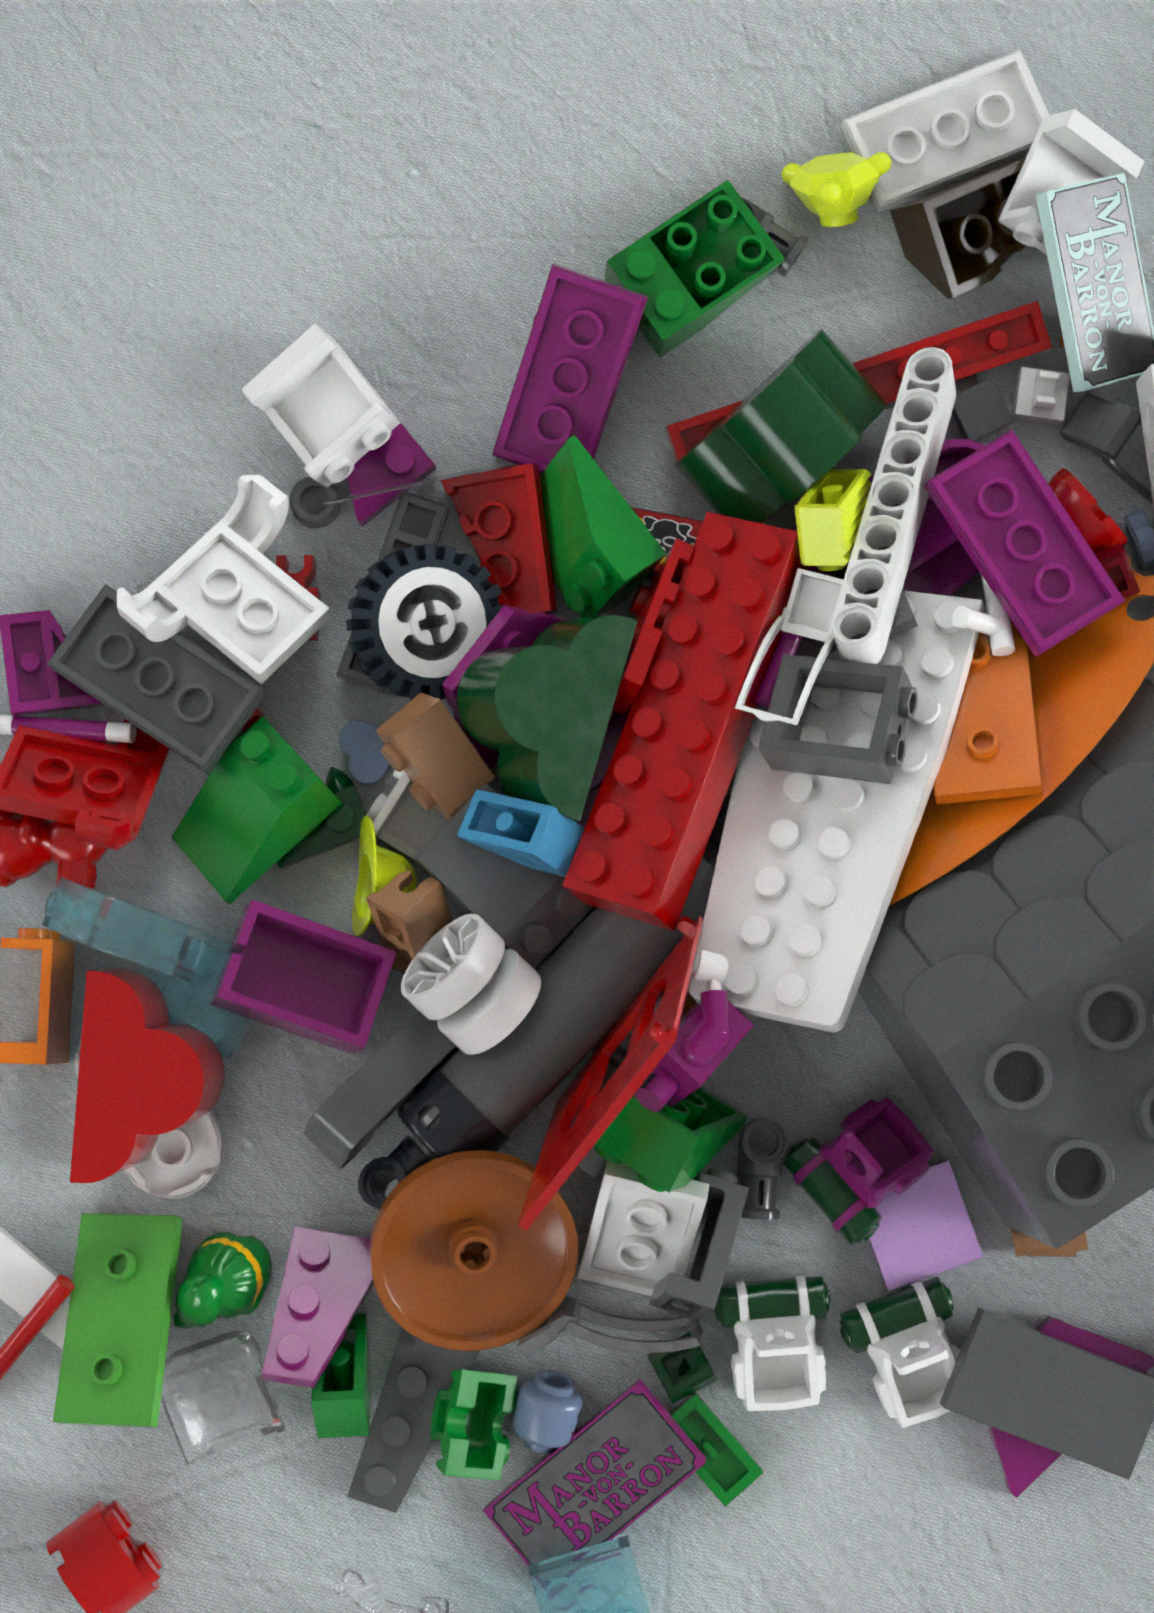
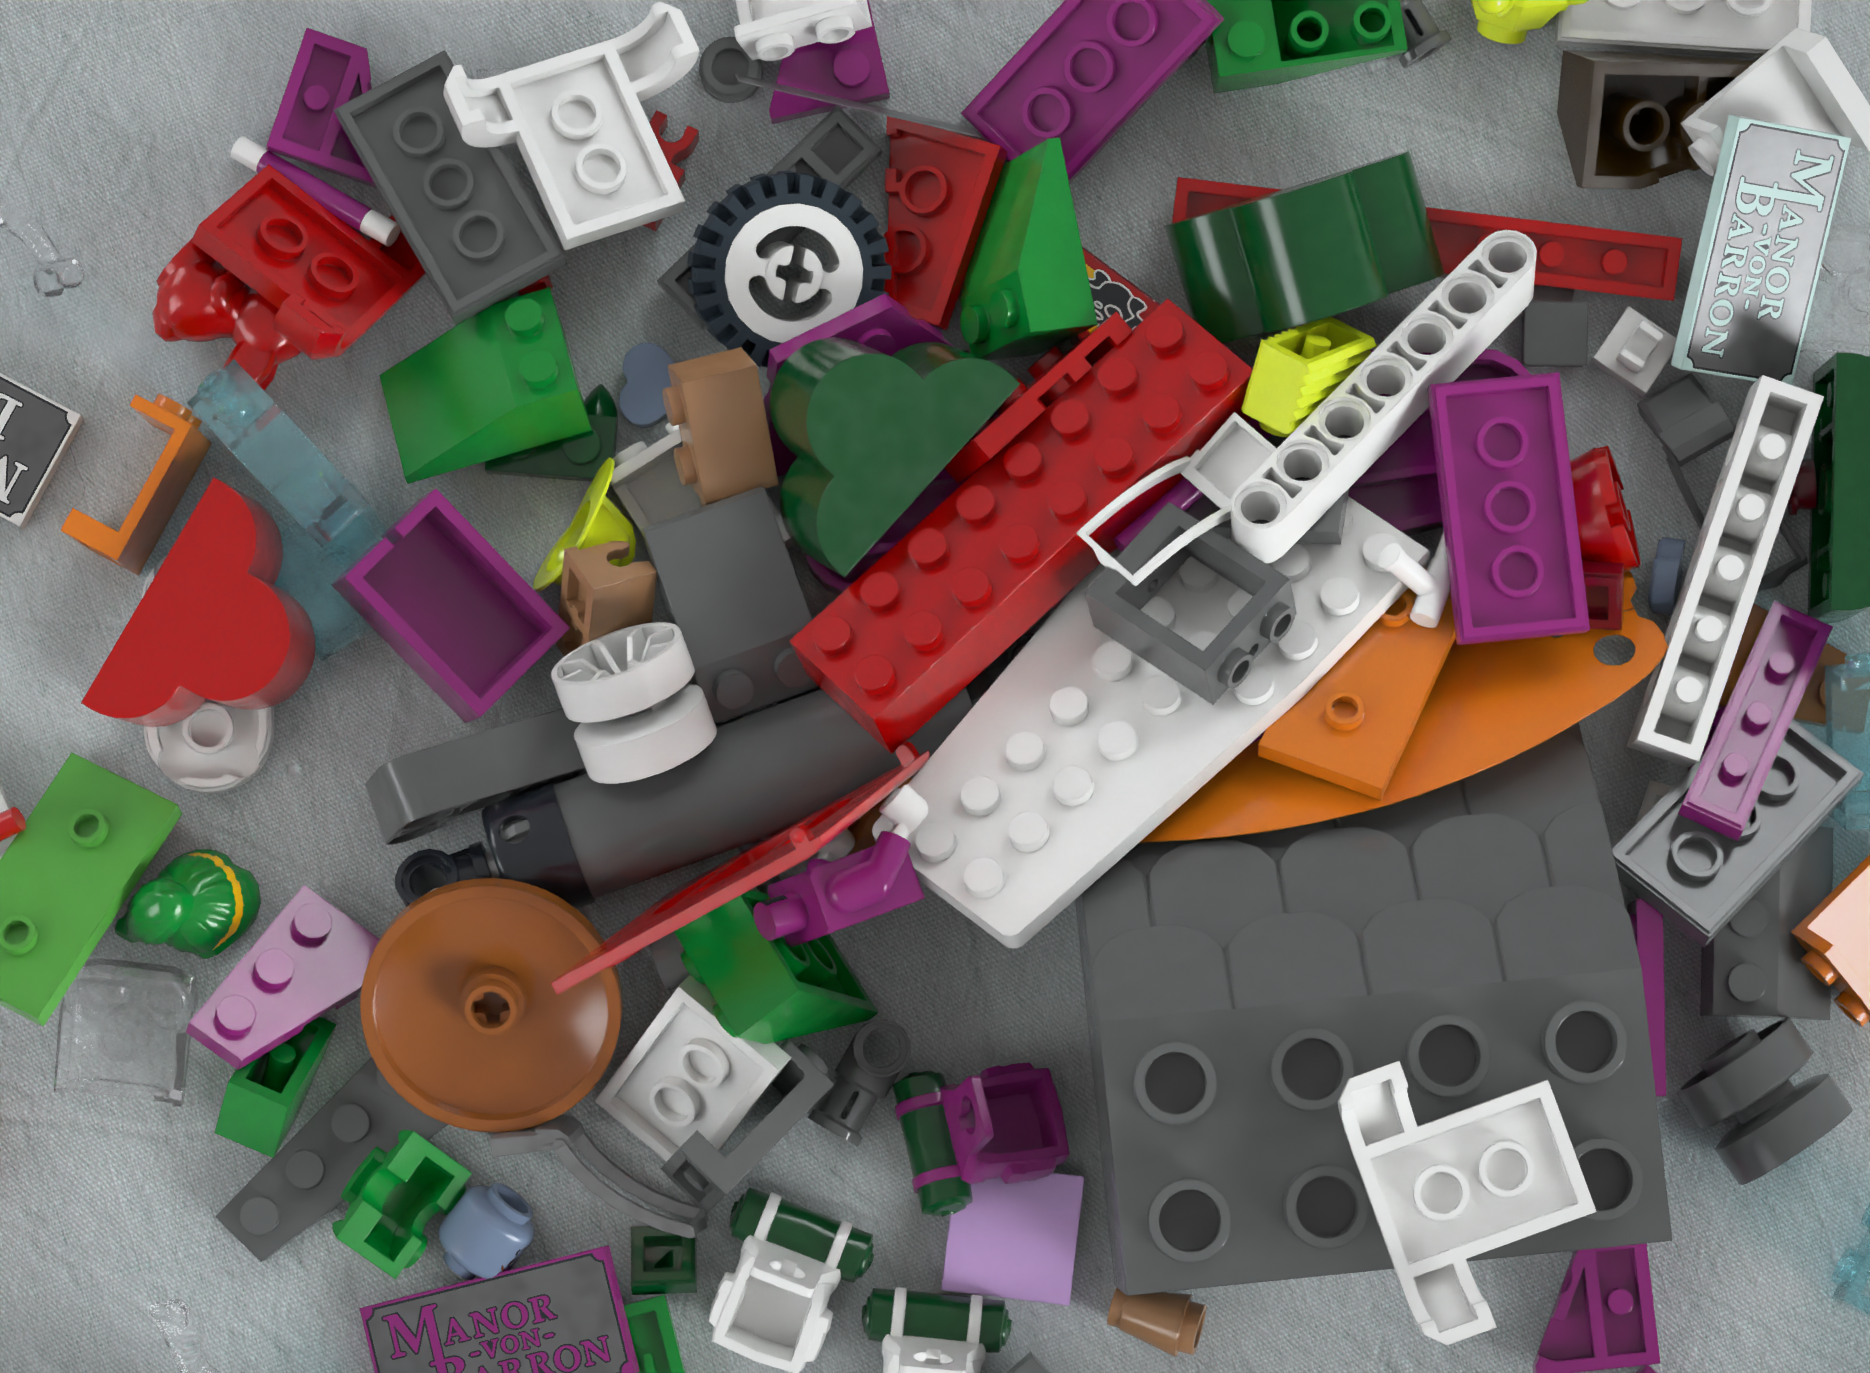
camera: 30 degrees right, 0 degrees up
dark azure slope [457,789,584,877] -> none

